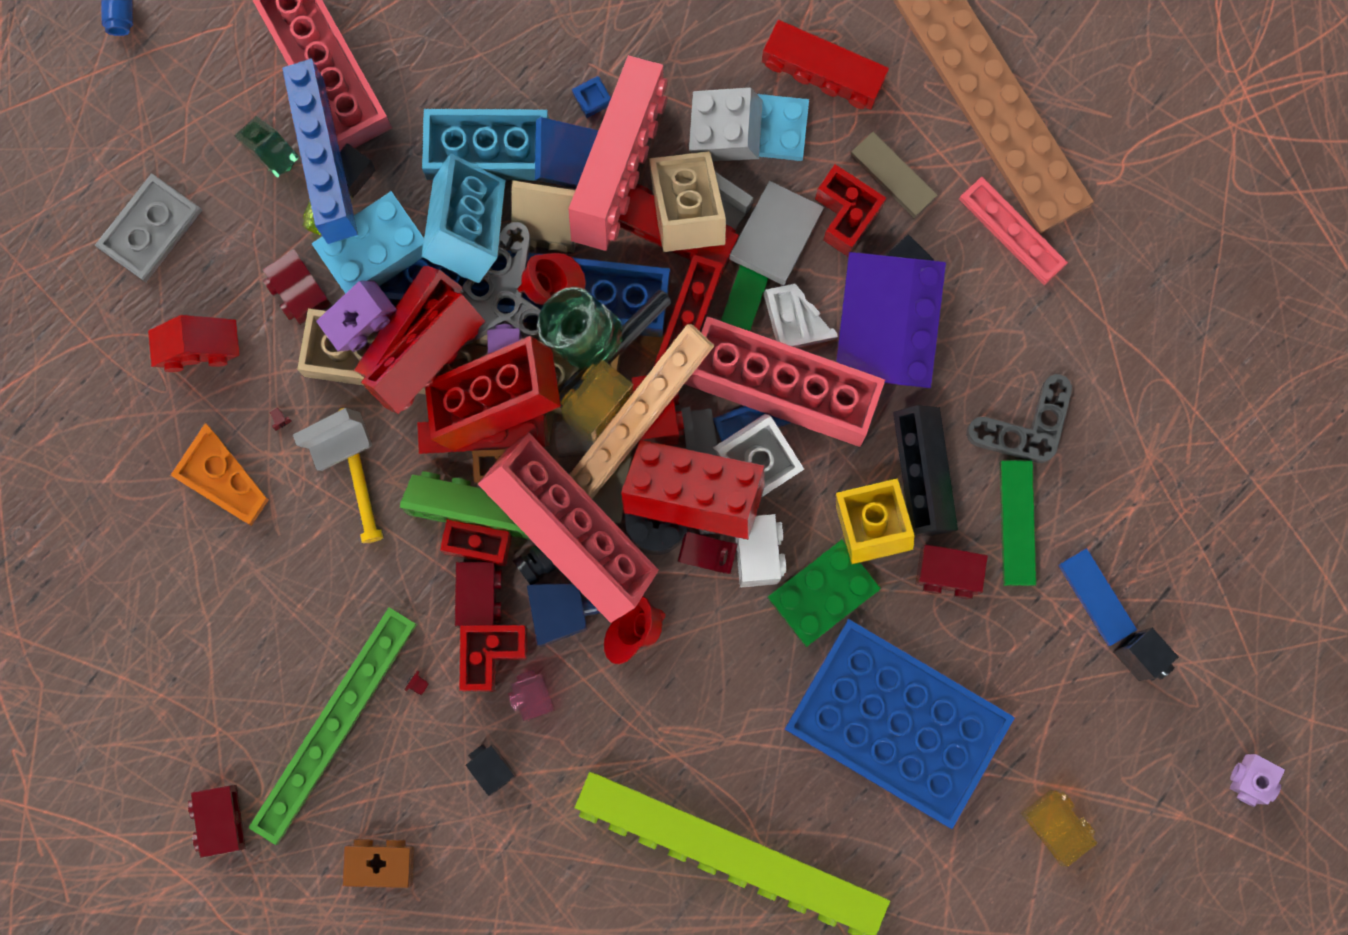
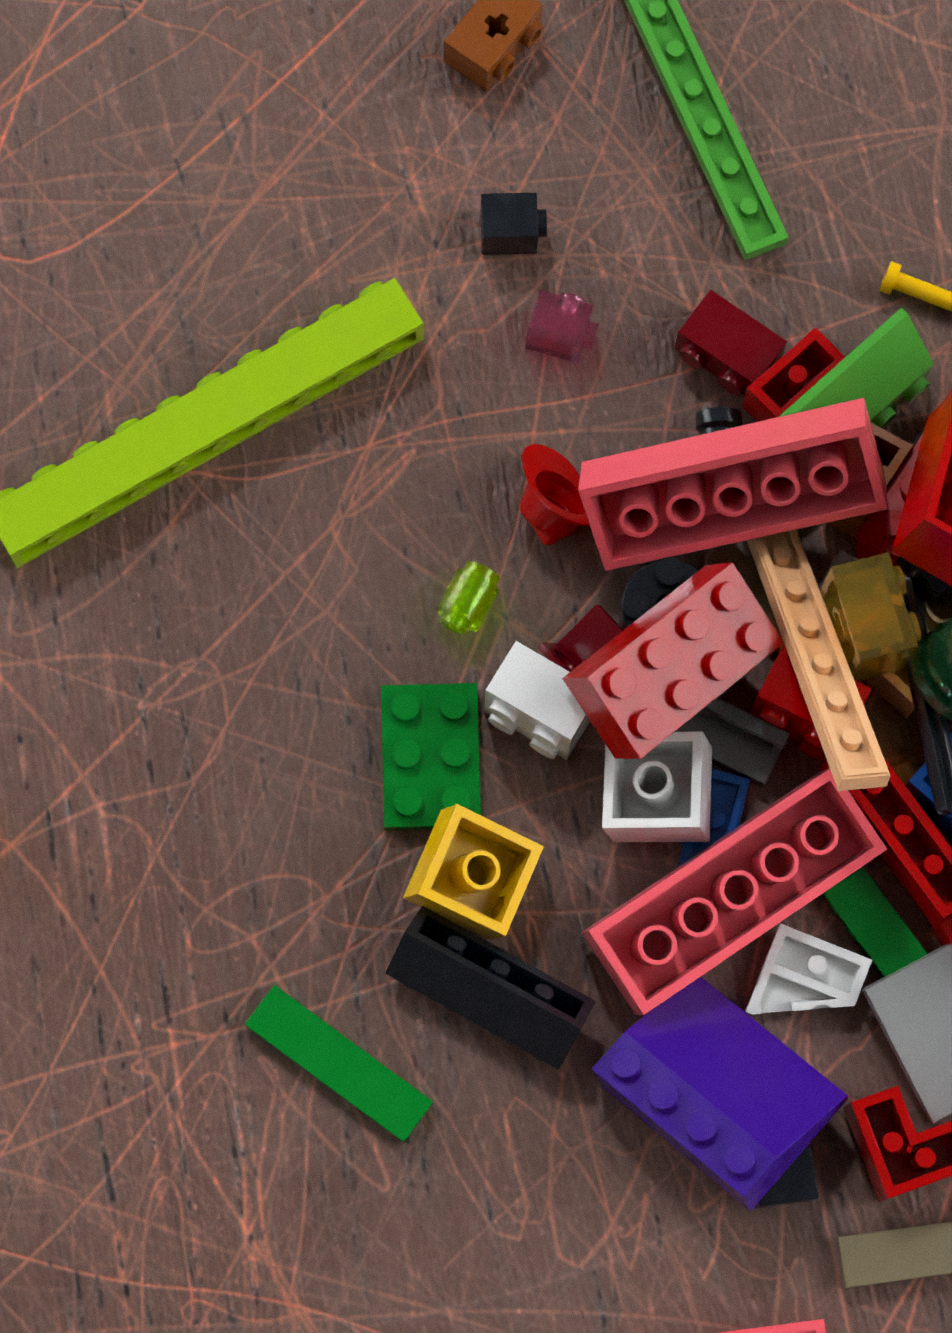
camera: 125 degrees right, 5 degrees down
dark red piece [404,670,429,695] -> none
red brick [459,625,528,692] -> none
dark blue torso [527,584,601,647] -> none
blue plate [784,619,1015,829] -> none
dark red brick [915,544,988,599] -> none
dark grey beam [966,374,1072,463] -> none
blue tile [1058,548,1137,646] -> none
black brick [1113,627,1179,681] -> none
none -> clear neon green brick [436,561,500,635]

